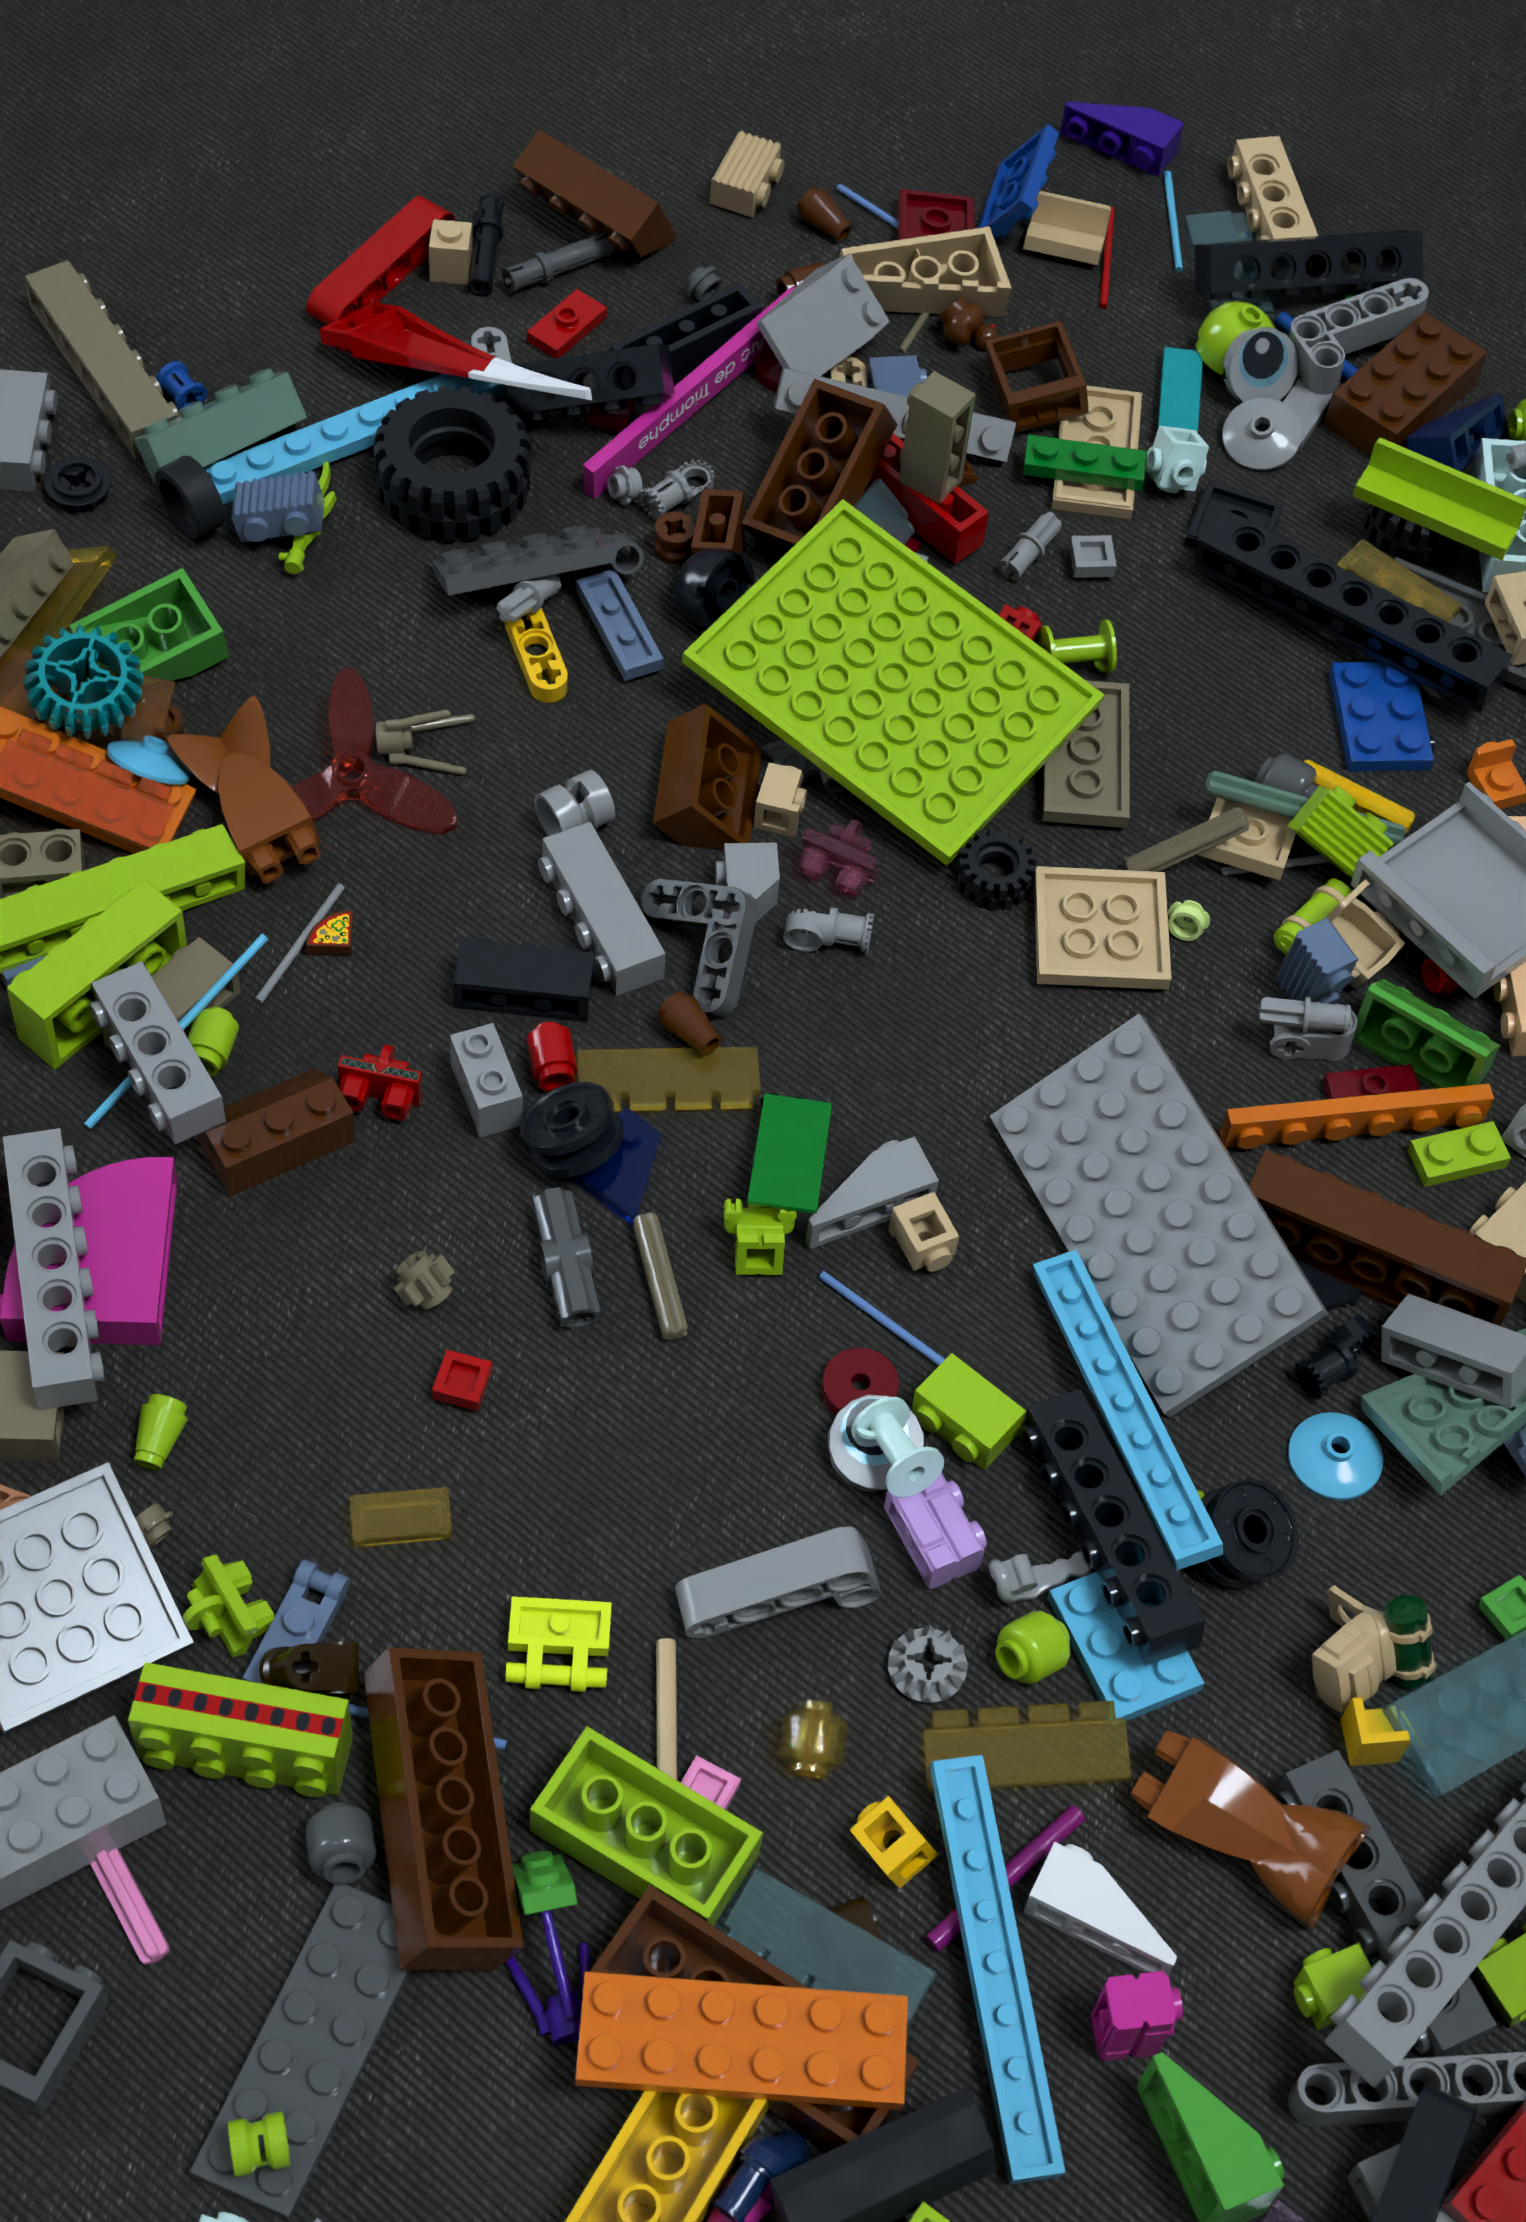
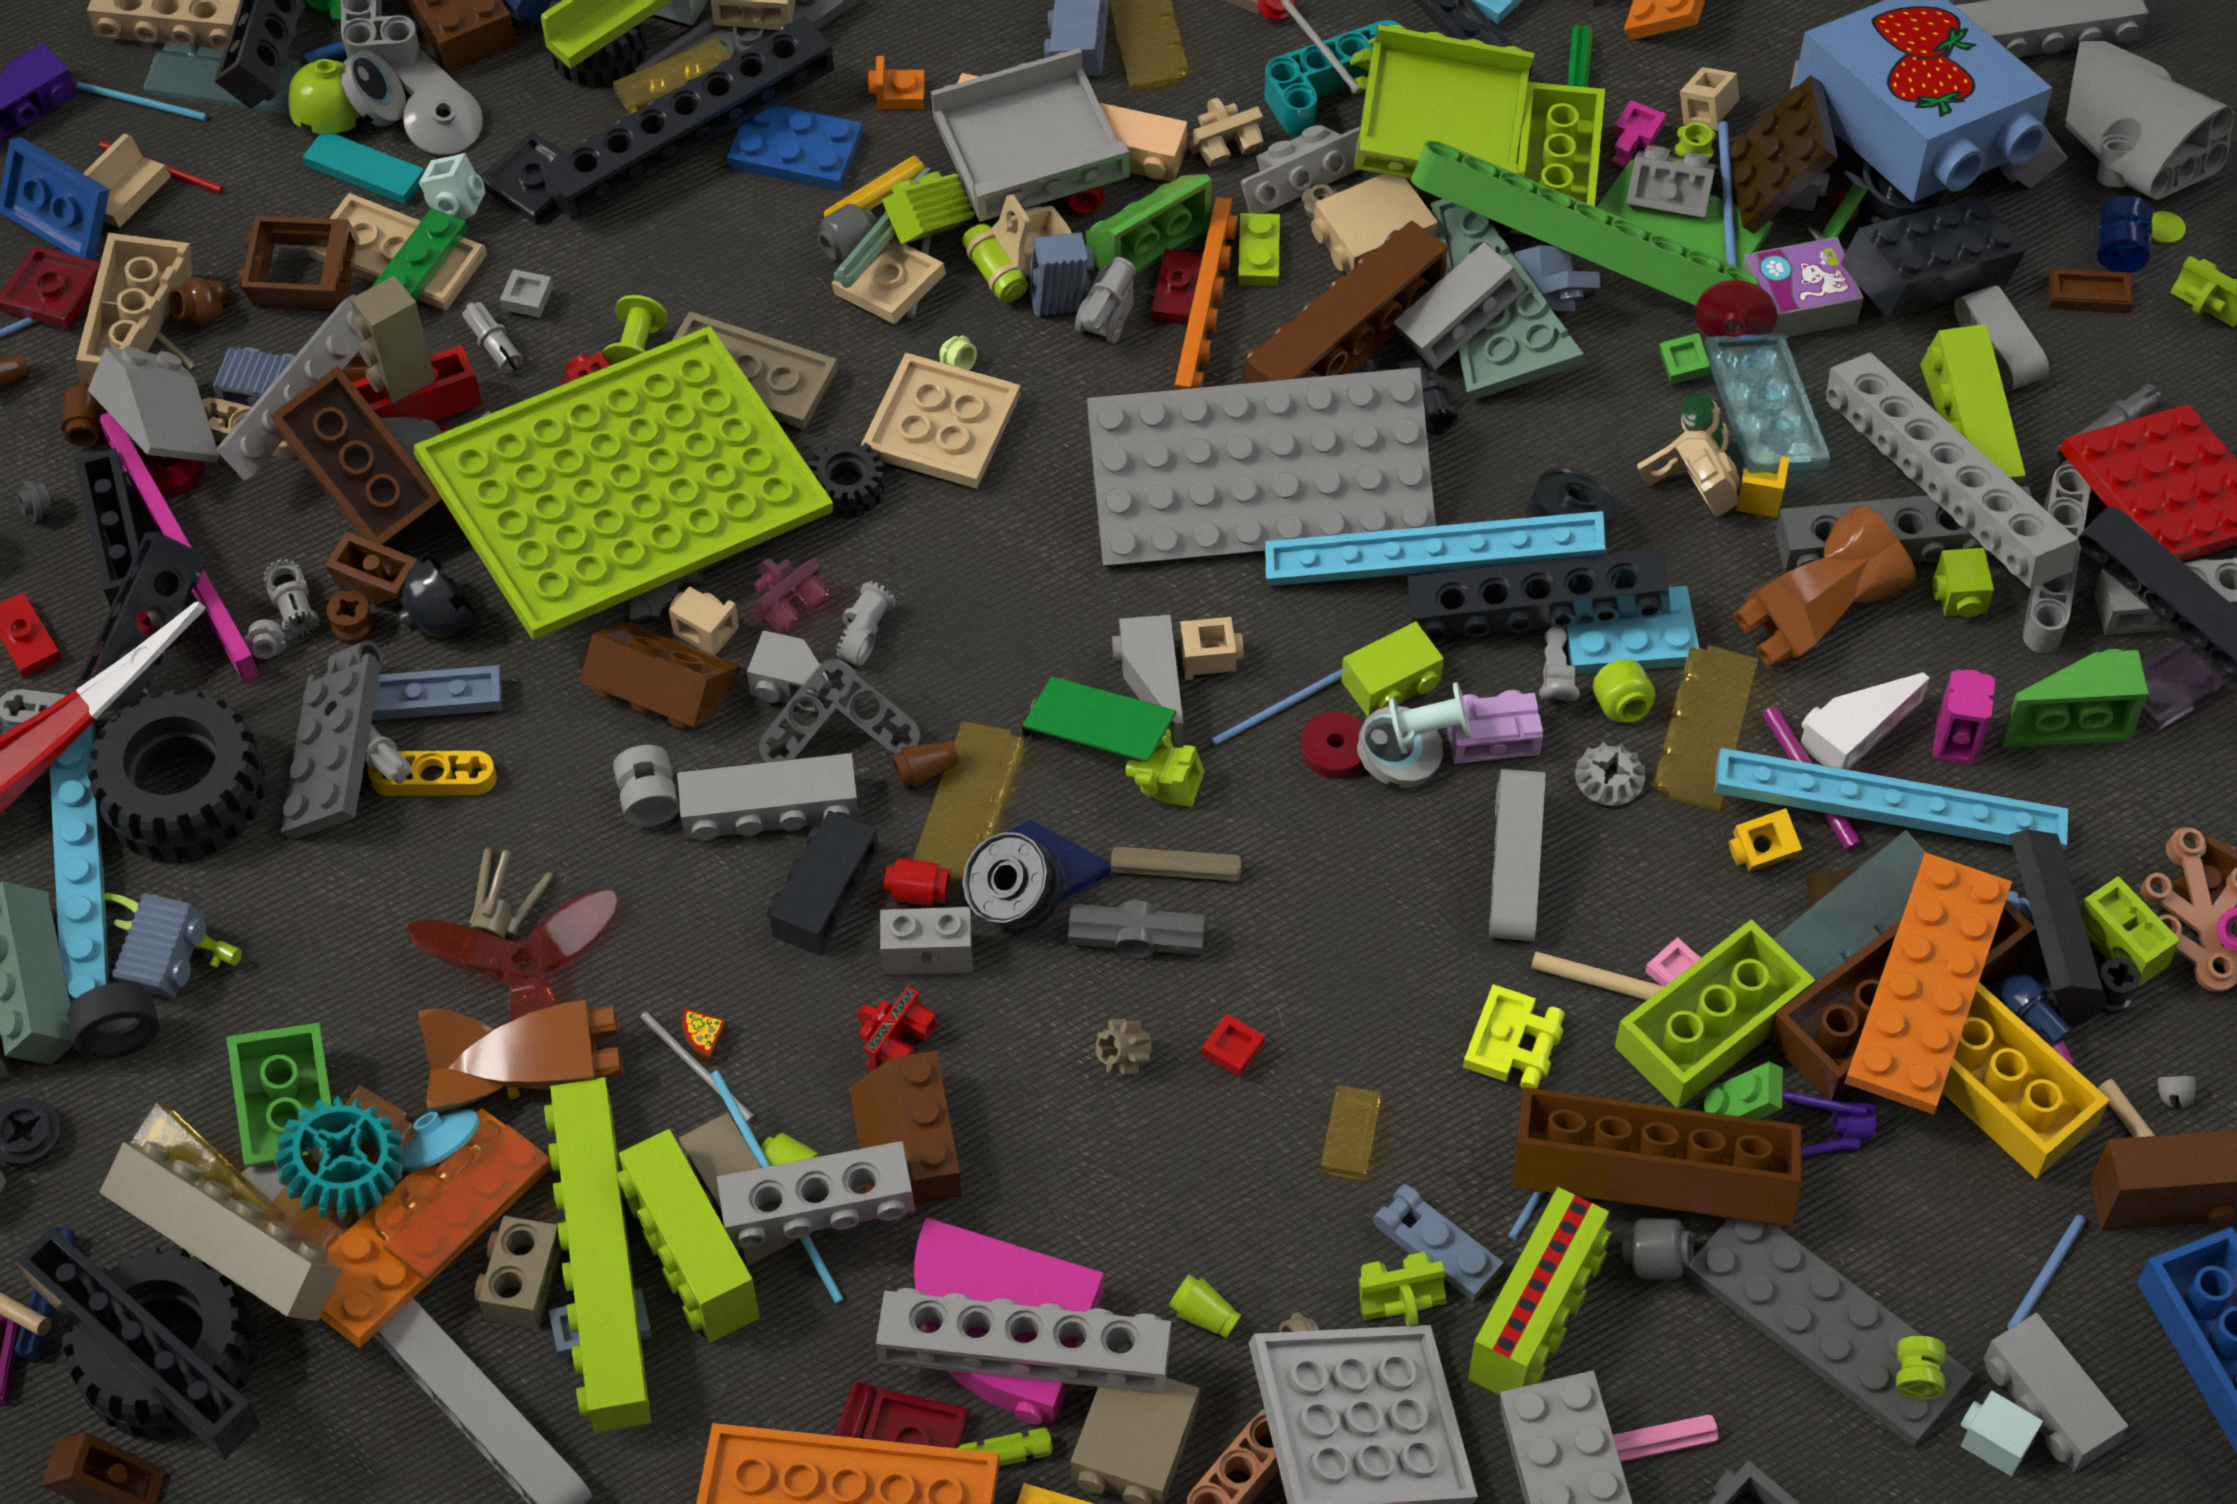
camera: 65 degrees left, 0 degrees up
dark brown piece [259,1641,359,1696] -> none
clear yellow head [779,1700,848,1779] -> none
dark tan axle [1126,807,1250,872] -> none
medium azure dish [1288,1412,1383,1501] -> none

